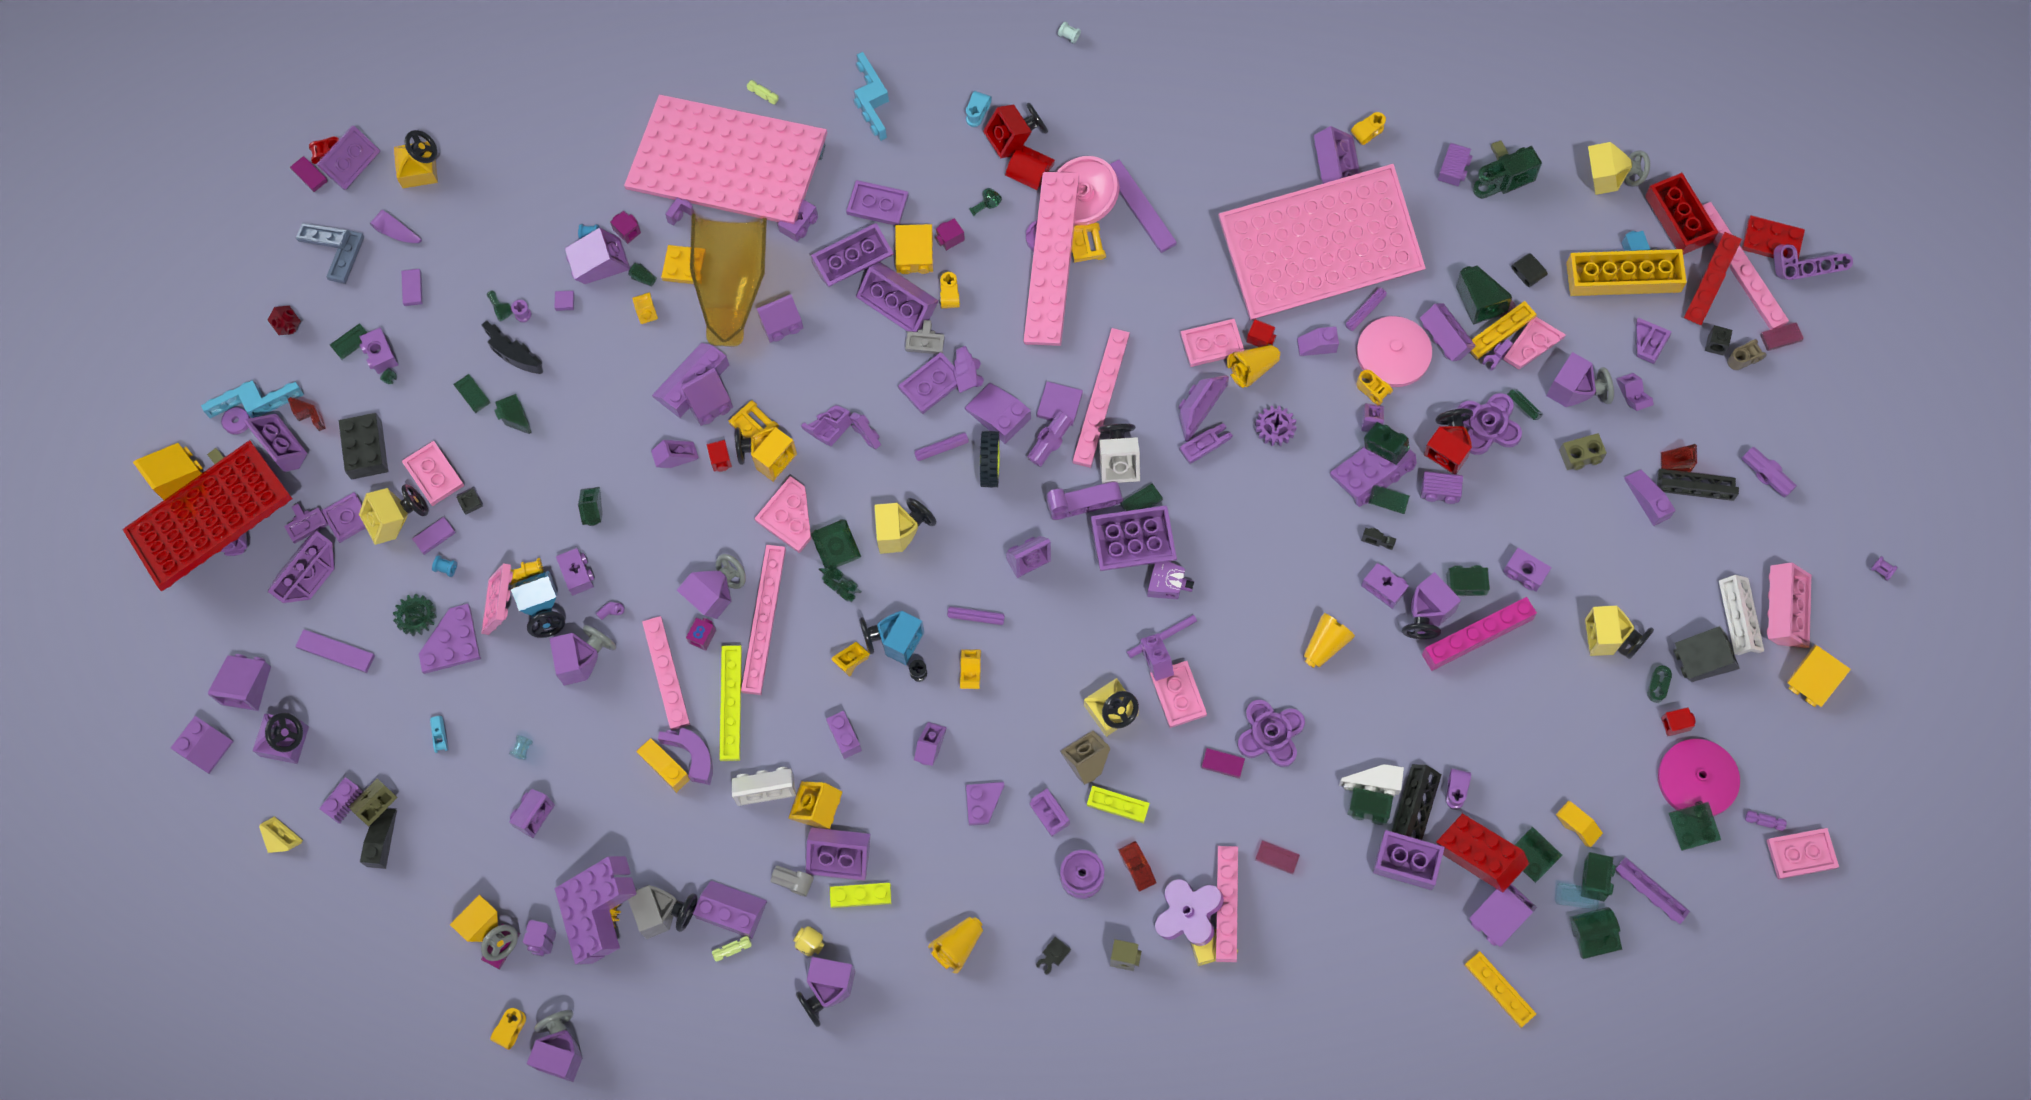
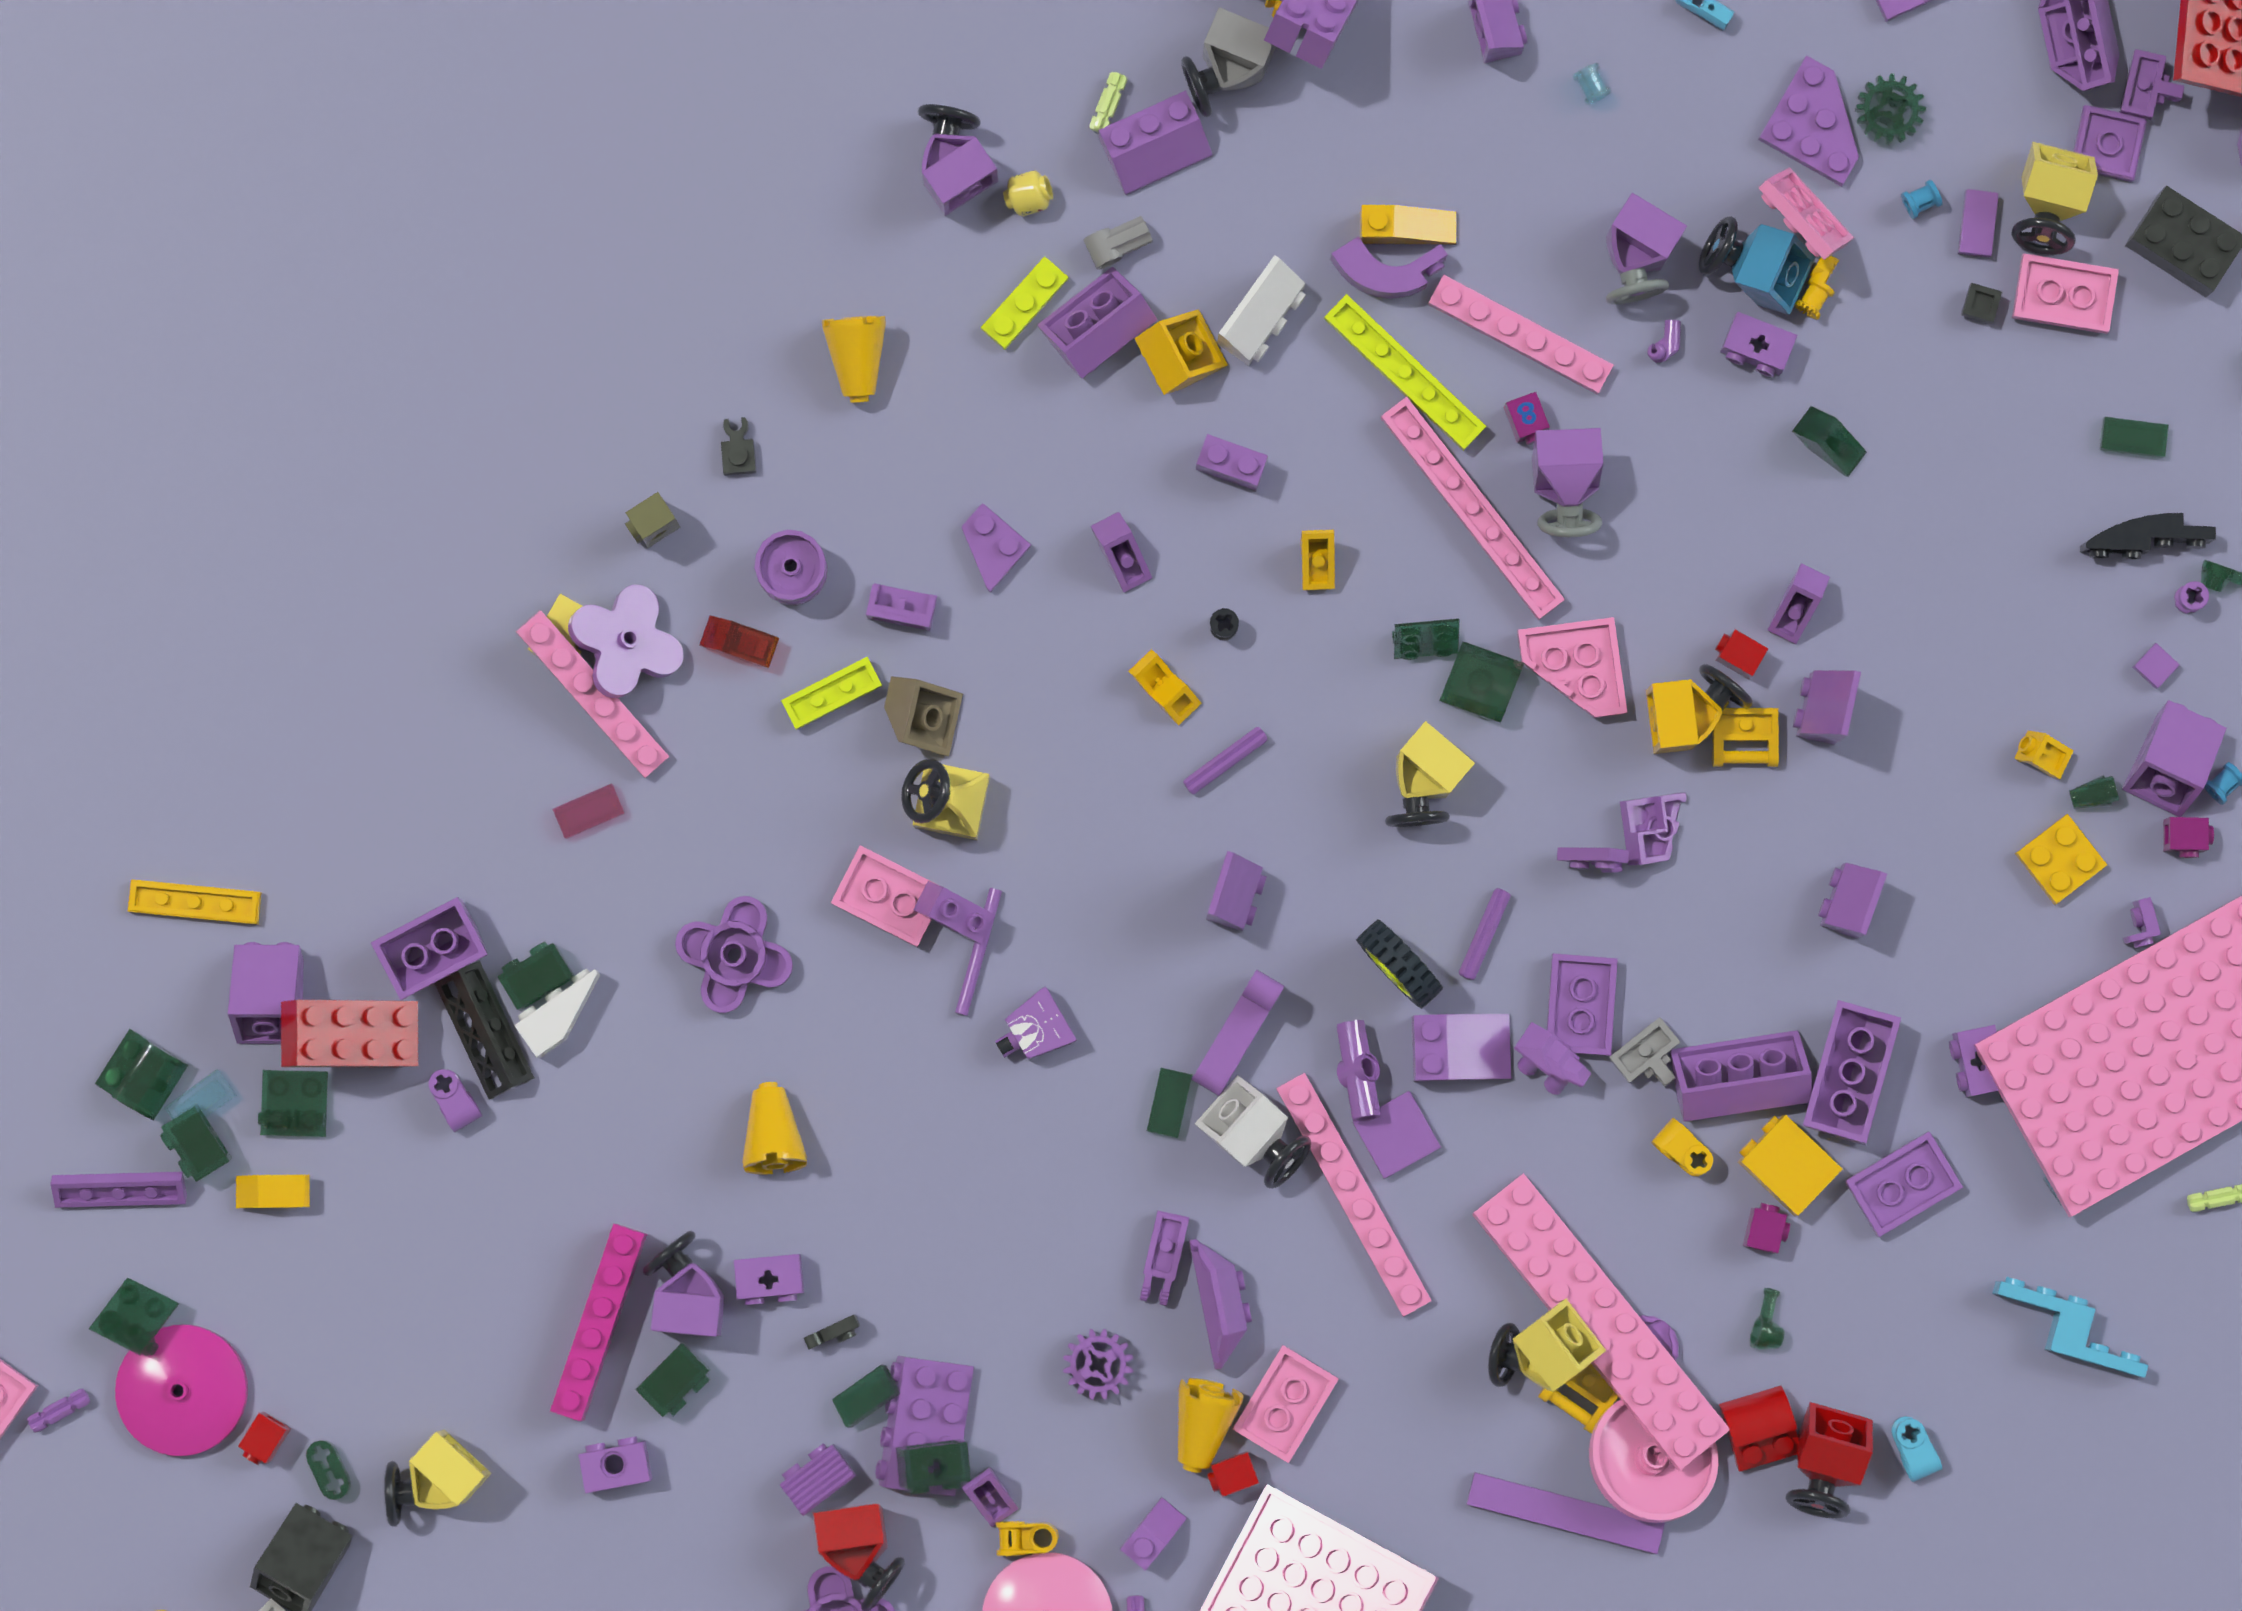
camera: 130 degrees right, 15 degrees up
clear green slope [494,394,532,434] -> none
medium lavender slope [652,343,729,418] -> none
clear yellow windscreen [690,214,767,347] -> none
dark azure piece [859,611,925,665] -> none
medium lavender slope [1091,505,1177,571] -> none
magenta tile [1201,748,1245,779] -> none
none -> light yellow piece [1488,1298,1606,1392]

